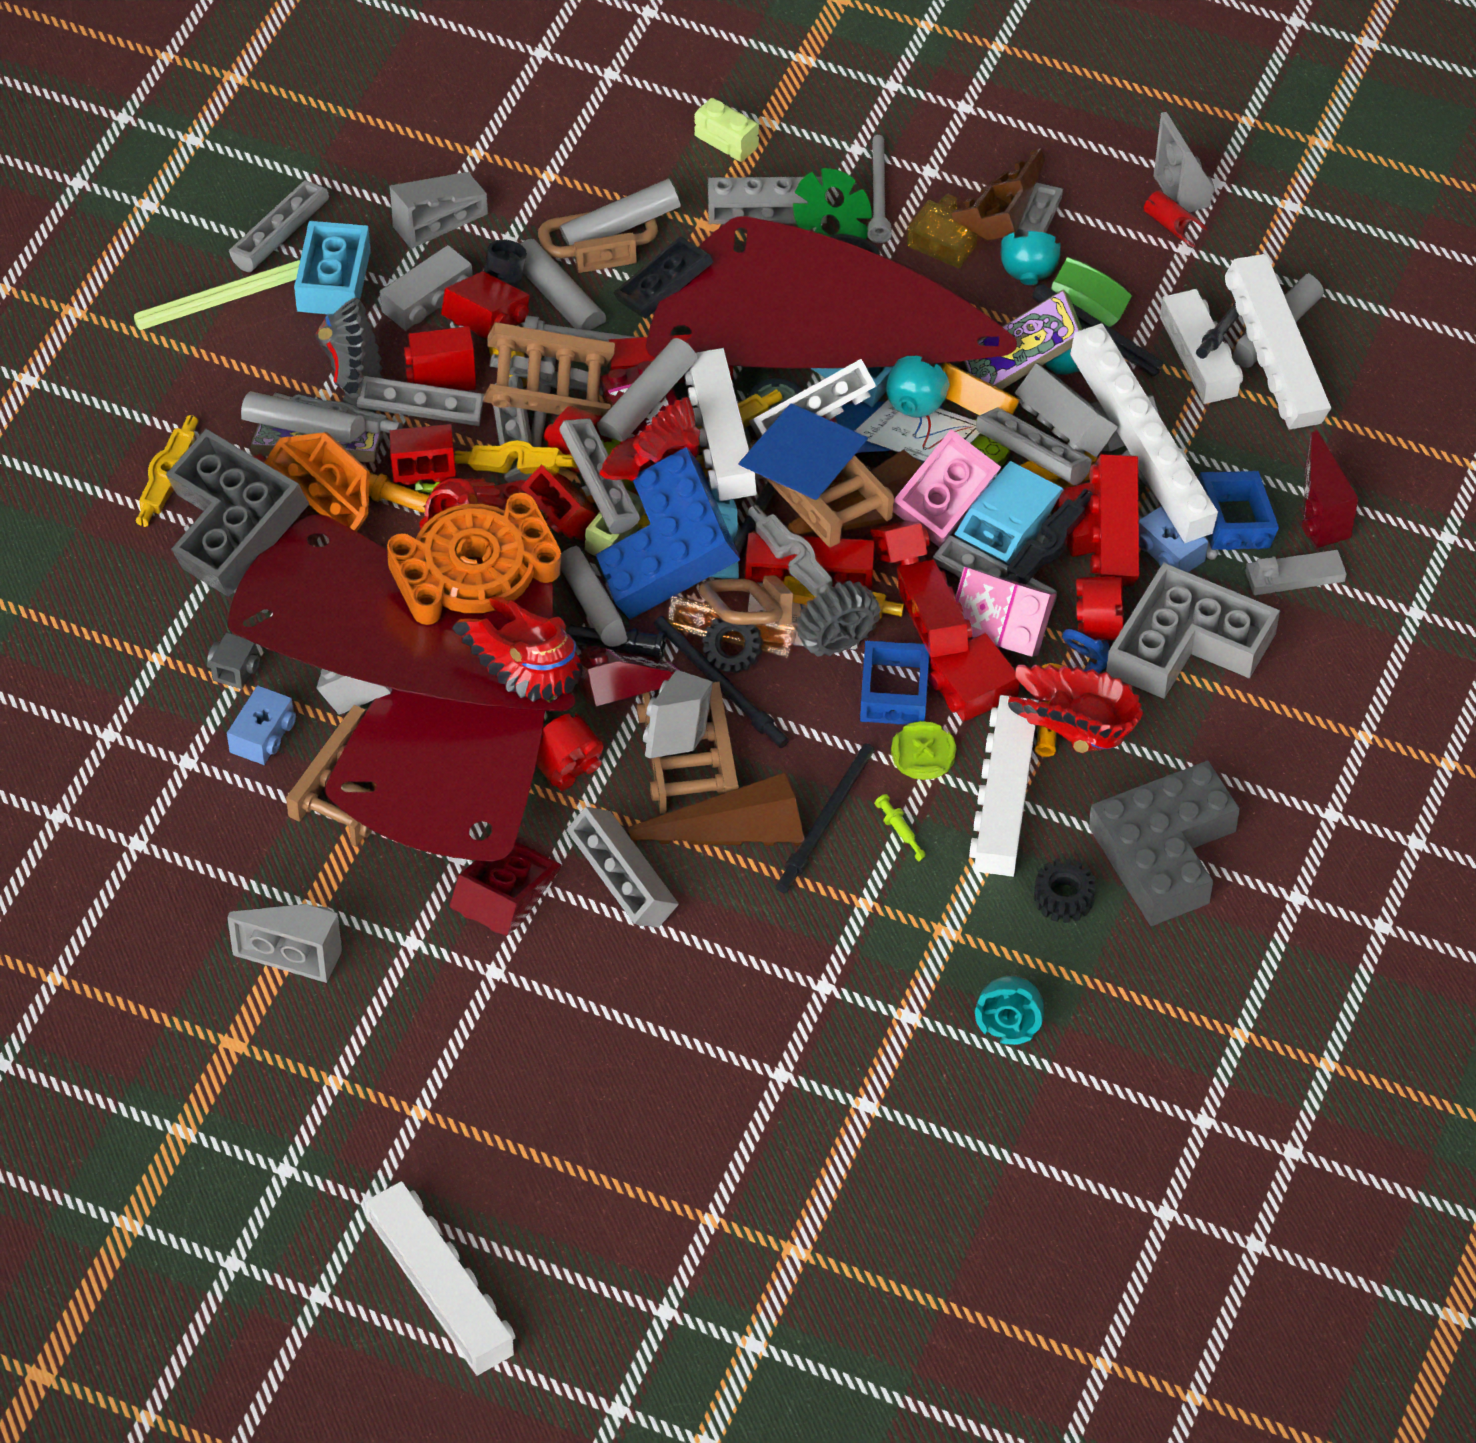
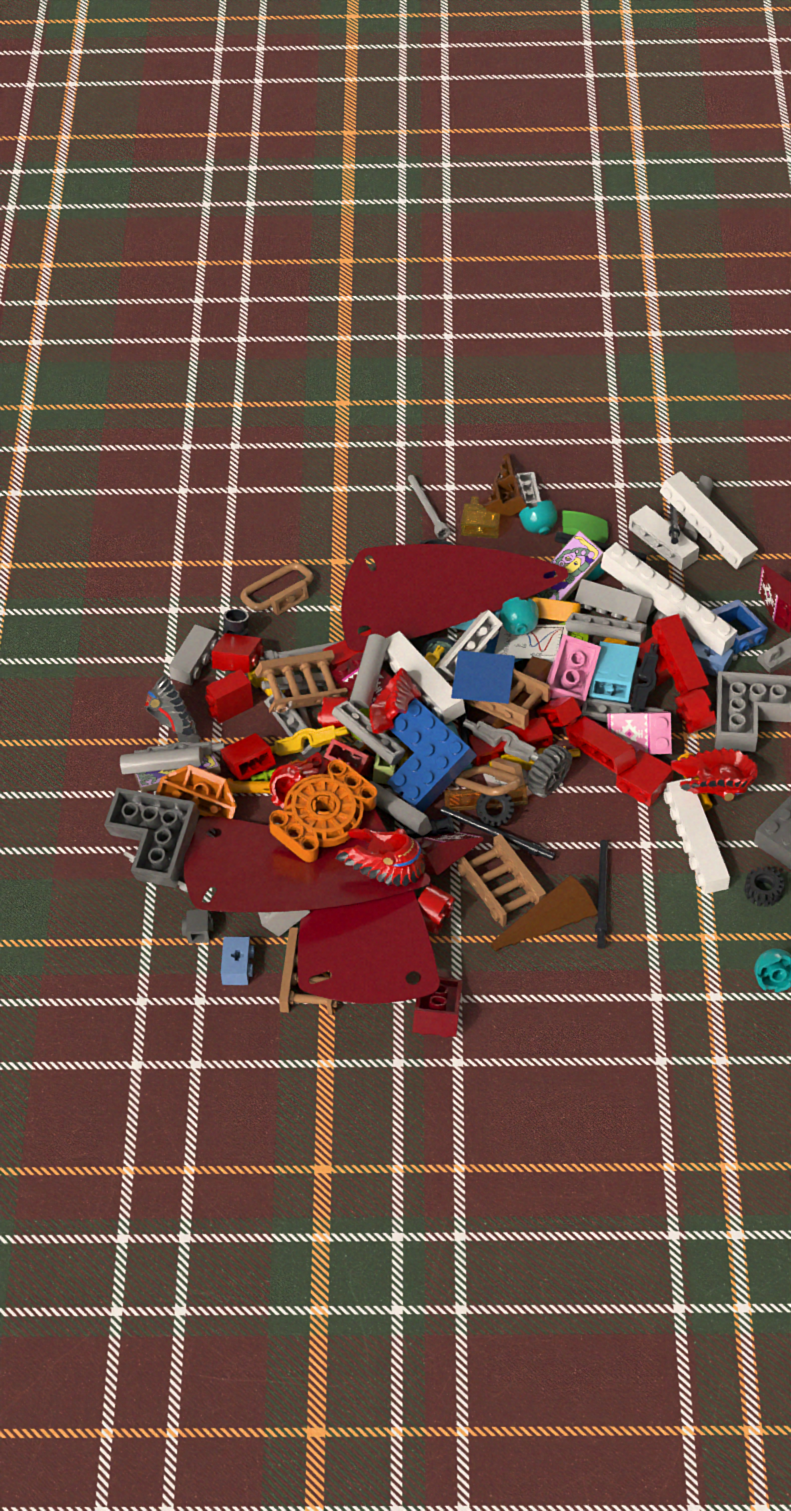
camera: 20 degrees left, 0 degrees up
yellowish green axle [134,260,300,330] -> none
yellow piece [136,415,199,527] -> none
light grey slope [227,904,342,983] -> none
light grey brick [229,180,329,272] -> none
medium azure brick [294,221,371,314] -> none
light grey brick [357,376,484,426] -> none
white brick [365,1181,515,1376] -> none
light grey wedge [390,172,488,249] -> none
light grey brick [521,239,606,330] -> none
light grey brick [559,178,681,246] -> none
light grey brick [566,807,679,928] -> none
black tile [613,236,714,319] -> none
light grey slope [643,670,713,758] -> none
yellowish green brick [695,98,759,162] -> none
light grey brick [708,177,828,224] -> none
green piece [793,168,872,239] -> none
blue window [860,641,929,725] -> none
lime piece [874,794,925,861] -> none
lime tile [891,721,956,780] -> none
blue piece [1062,629,1110,673] -> none
red piece [1144,190,1208,247] -> none
light grey slope [1154,112,1215,212] -> none

